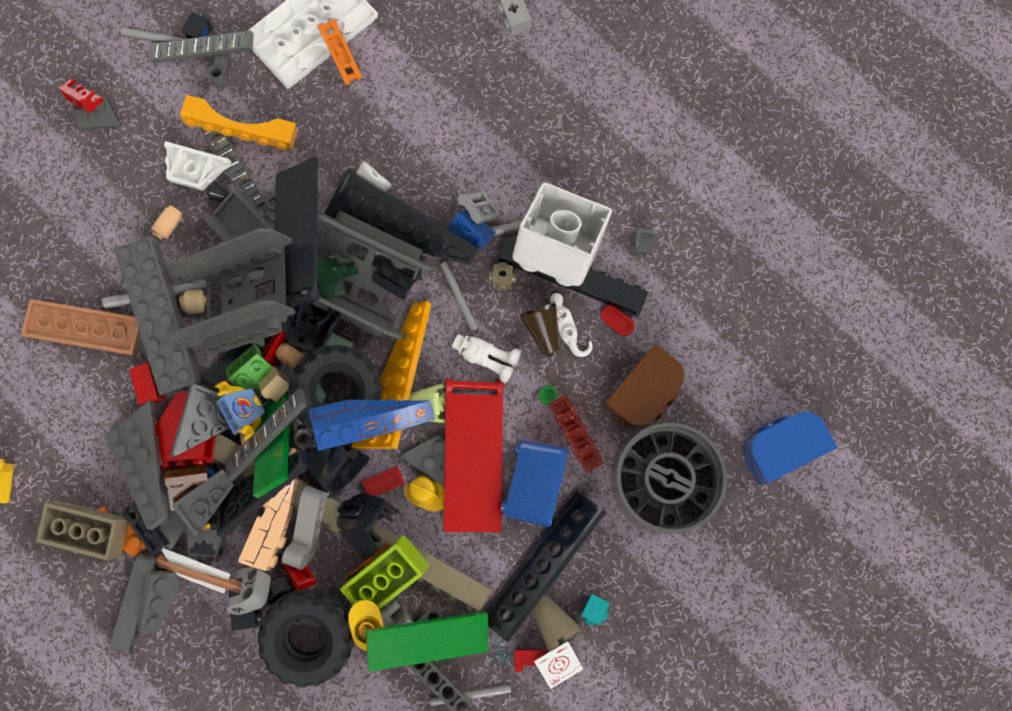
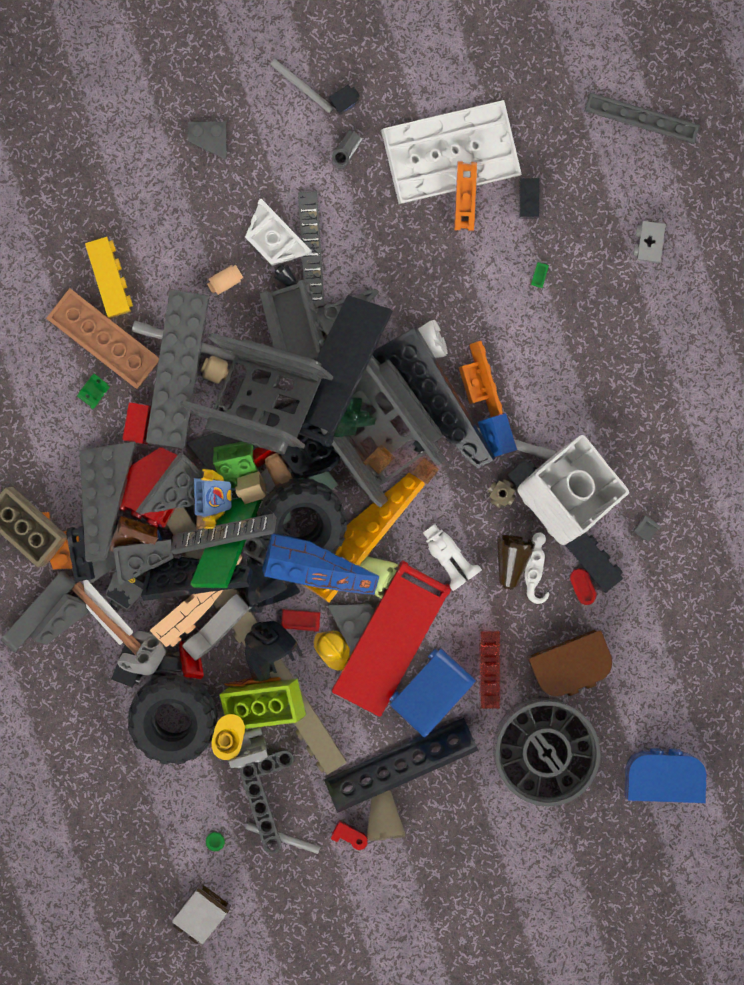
camera: 30 degrees right, 10 degrees up
red hinge [58,79,104,114] -> none
dark grey tile [150,30,254,63] -> none
light orange arch [180,95,297,151] -> none
green tile [366,611,488,672] -> none
black slope [372,261,415,300] -> none
light grey bar [440,262,478,332] -> none
light grey plate [458,190,500,224] -> none
clear light blue bar [493,636,513,666] -> none
white sticker [534,641,583,689] -> none
green tile [539,385,558,405] -> none
teal brick [580,593,610,626] -> none
none -> green piece [77,373,110,410]
none -> yellow brick [85,237,133,318]
none -> clear orange panel [363,445,395,474]
none -> clear orange panel [412,457,439,484]
none -> orange bracket [459,341,503,417]
none -> black brick [519,178,540,219]
none -> green piece [531,262,549,288]

